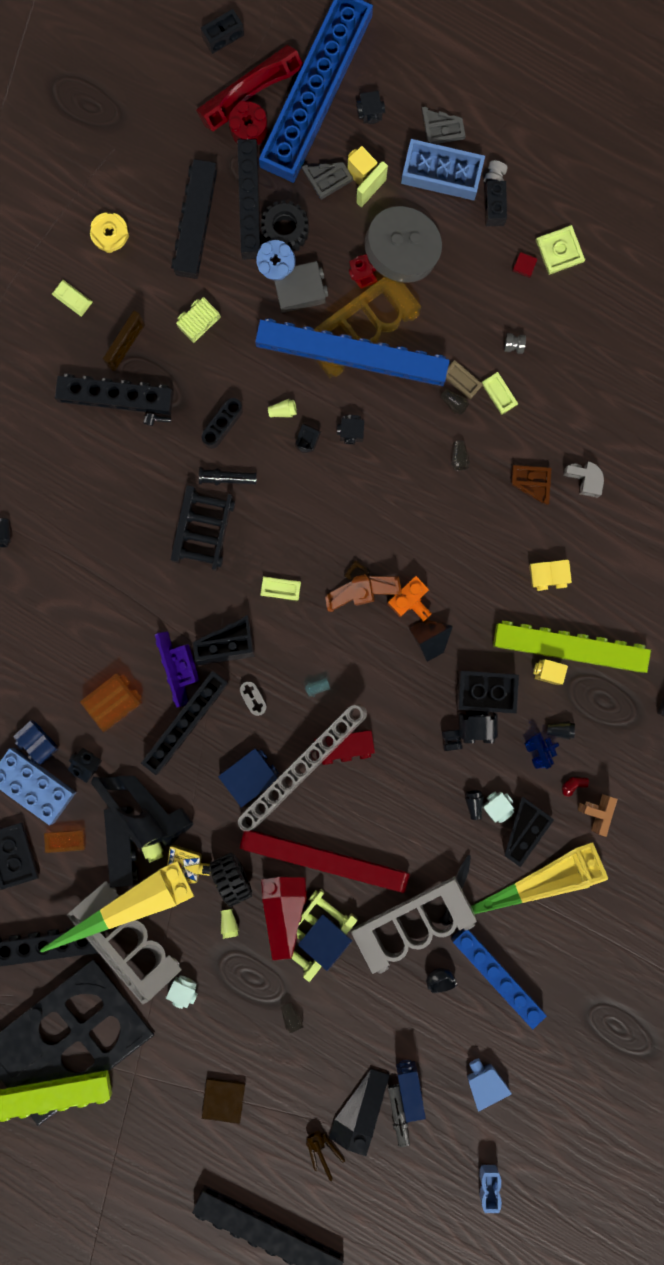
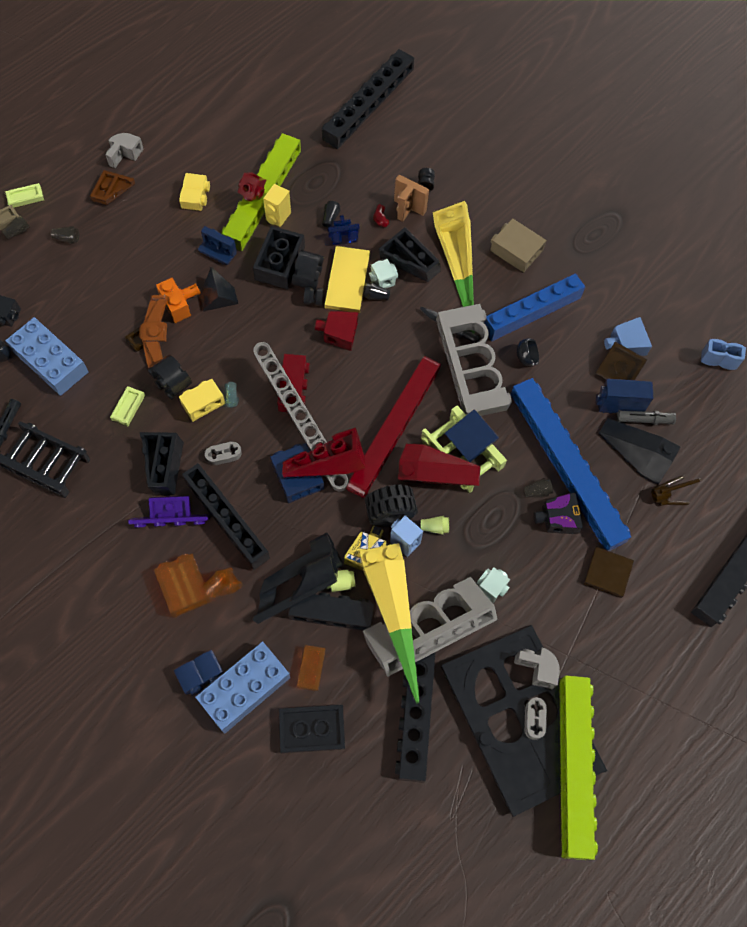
camera: 80 degrees left, 20 degrees down
black brick [68,748,102,783] -> none
none -> medium blue brick [5,317,89,396]
none -> black brick [147,354,192,400]
none -> light yellow brick [179,379,225,422]
none -> dark blue bracket [198,226,237,265]
none -> clear orange piece [203,568,243,598]
none -> dark red brick [237,172,266,202]
none -> dark red wedge [282,427,365,477]
none -> dark red torso [315,311,358,351]
none -> light yellow tile [325,246,370,313]
none -> light blue brick [390,516,423,557]
none -> black wheel [418,168,435,192]
none -> dark tan brick [490,219,547,273]
none -> blue brick [510,378,631,551]
none -> light grey brick [514,648,560,689]
none -> light grey beam [524,697,546,740]
none -> torso [534,493,583,534]
none -> dark brown tile [596,341,647,380]

